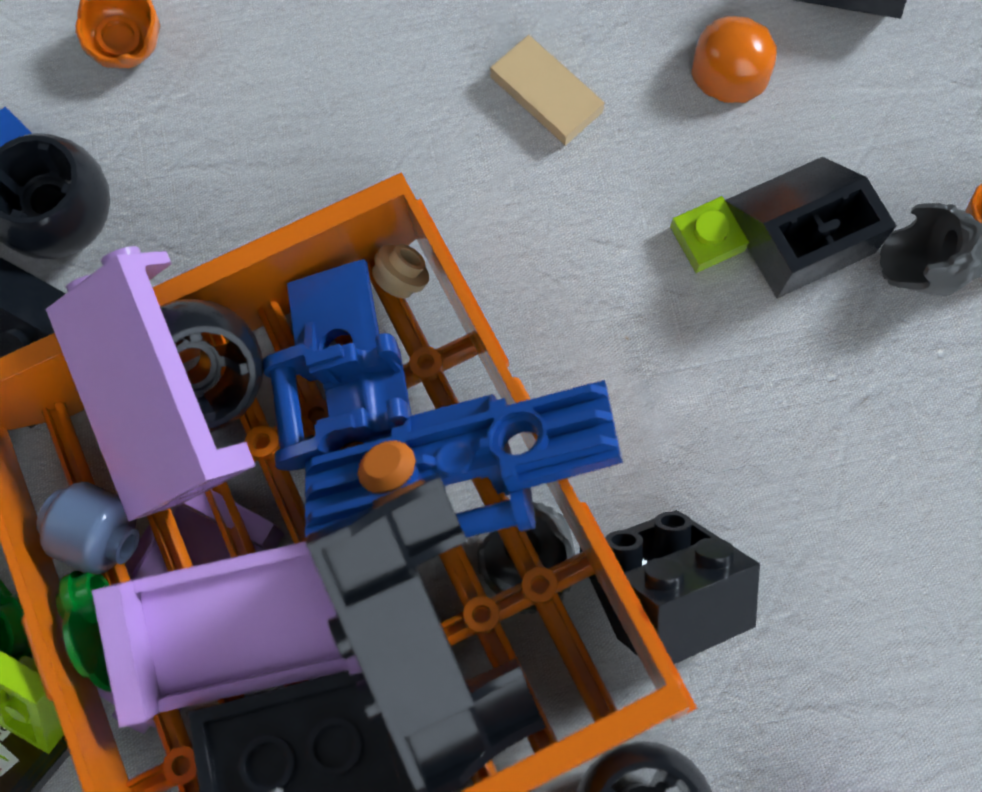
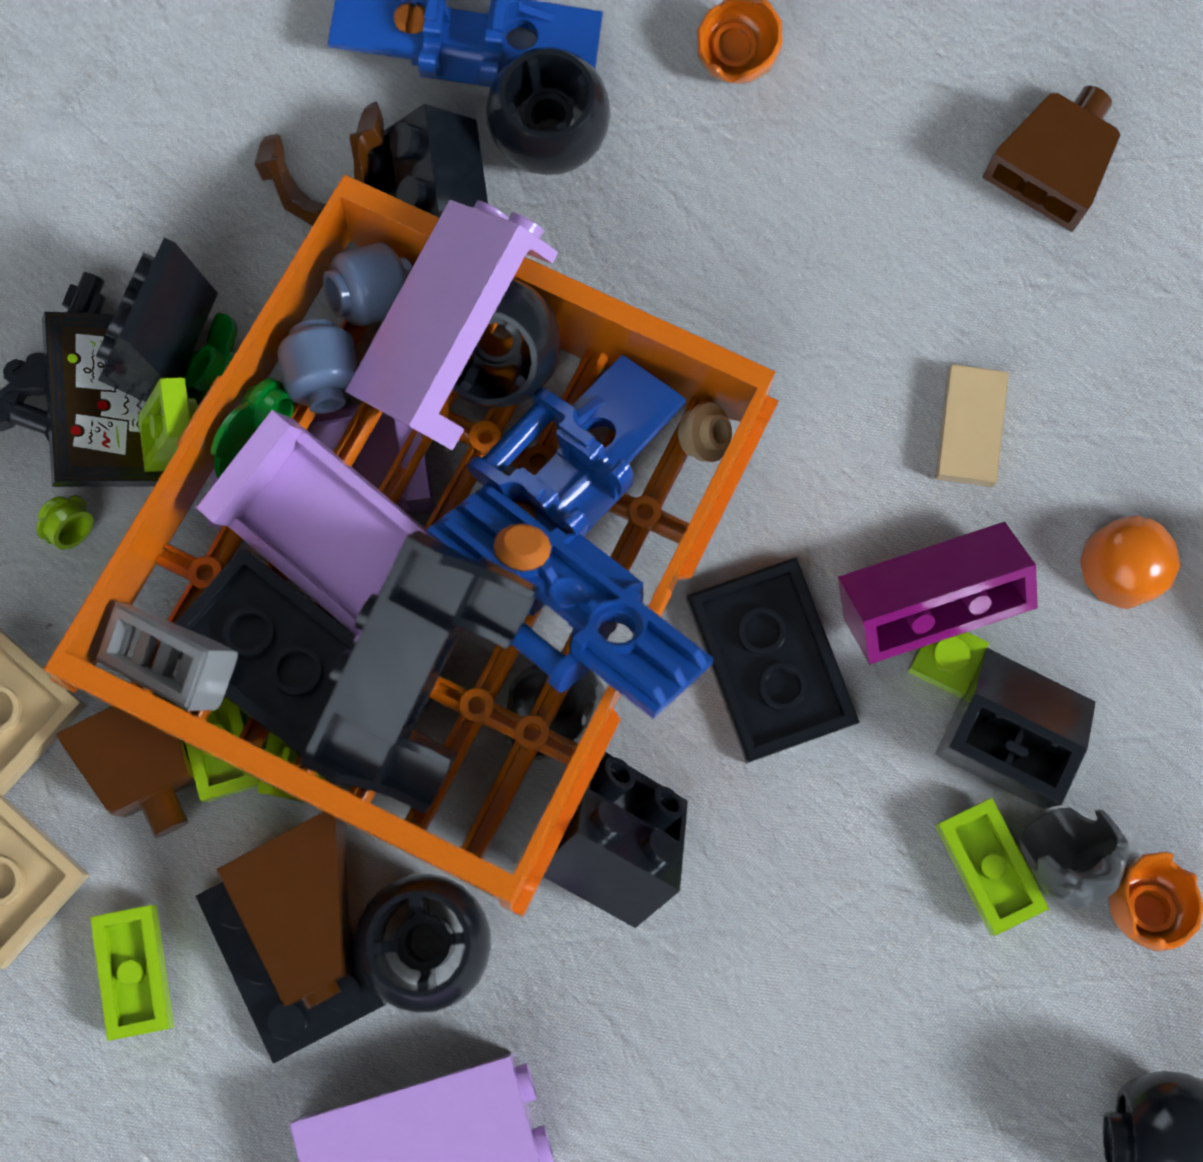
camera: 50 degrees right, 5 degrees up
none -> sand blue head [323,242,412,326]
none -> black tile [686,557,860,764]
none -> magenta brick [838,521,1038,665]
none -> lime plate [934,798,1049,936]

